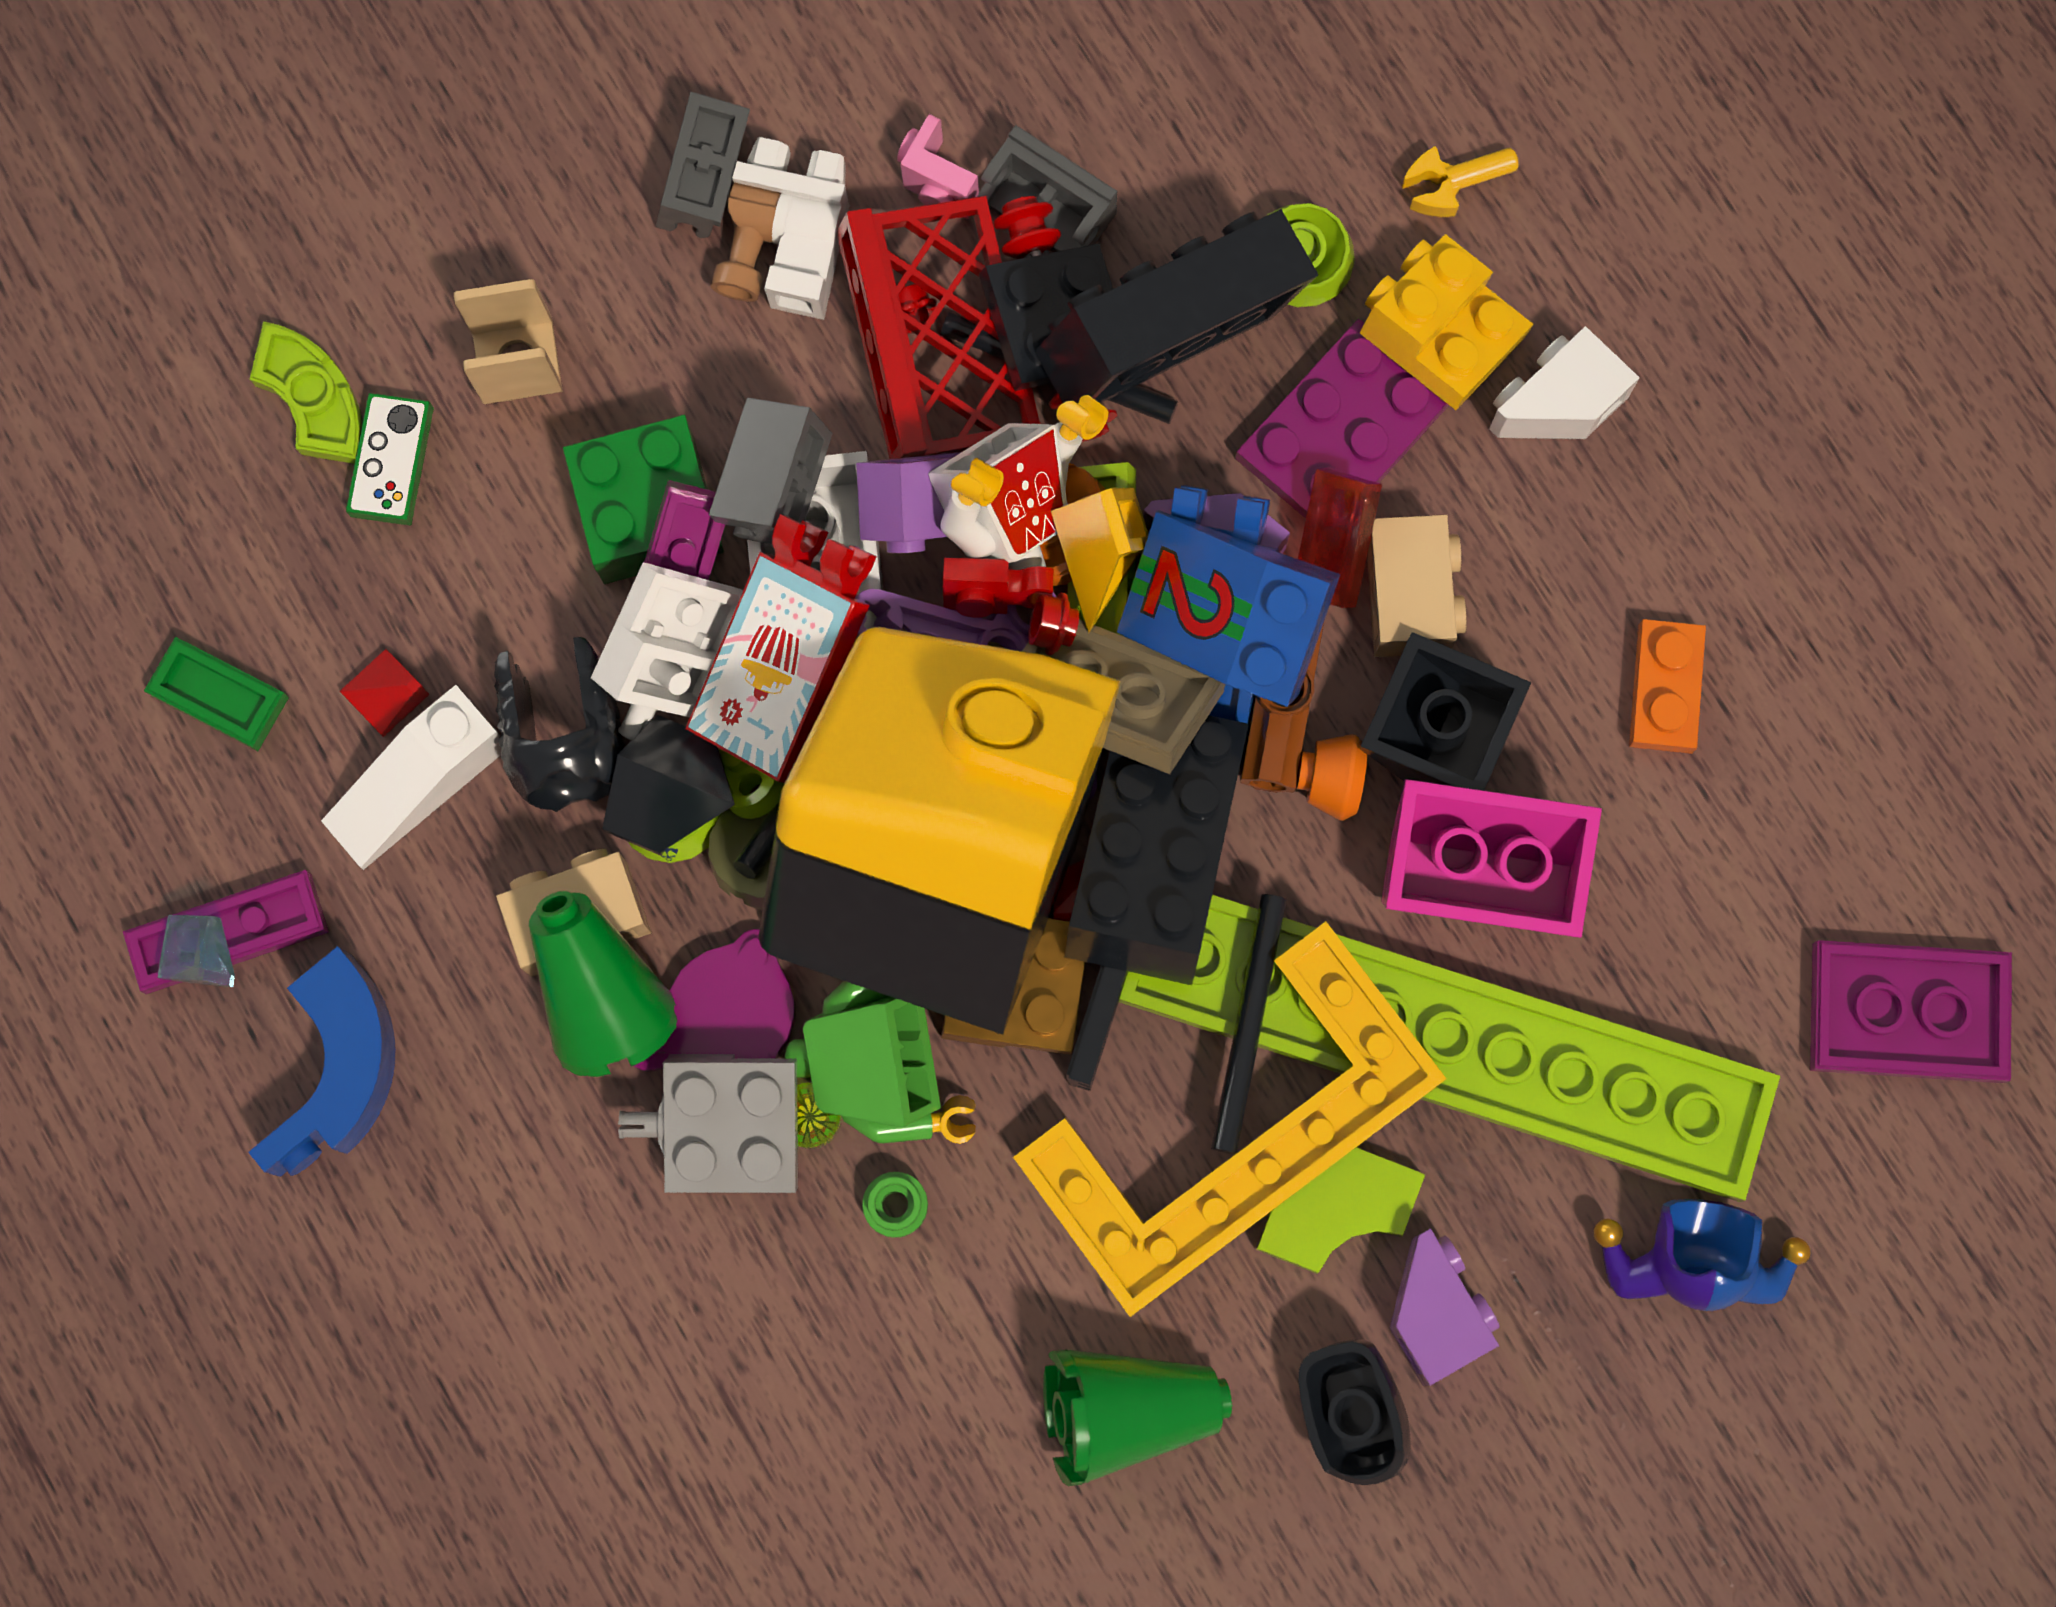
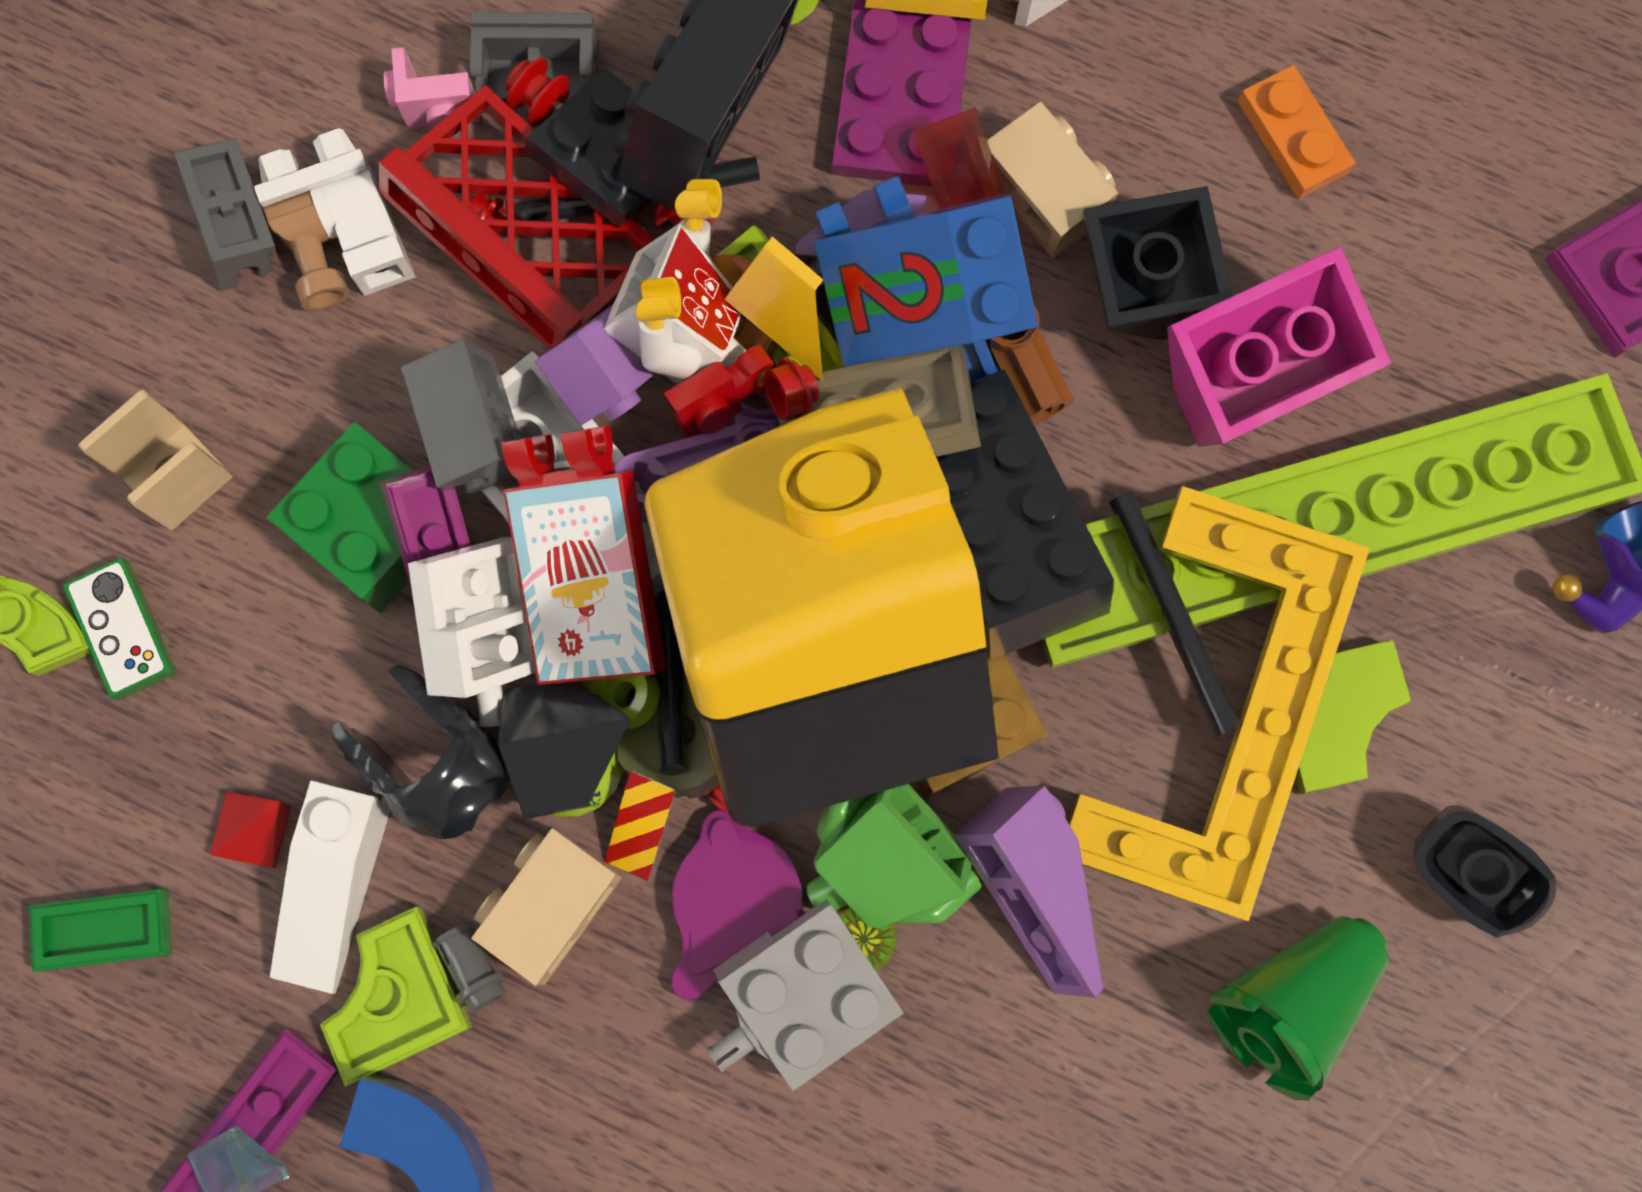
camera: 40 degrees left, 0 degrees up
green cone [528,891,678,1077] -> none
bright green plate [863,1172,928,1238] -> none
black tile [1066,965,1128,1091] -> none
orange cone [1296,734,1367,821] -> none
medium lavender slope [1389,1228,1500,1386] -> none
none -> lime tile [320,907,472,1087]
none -> dark grey pin [433,922,506,1013]
none -> sticker [605,771,675,881]
none -> medium lavender slope [954,785,1104,998]

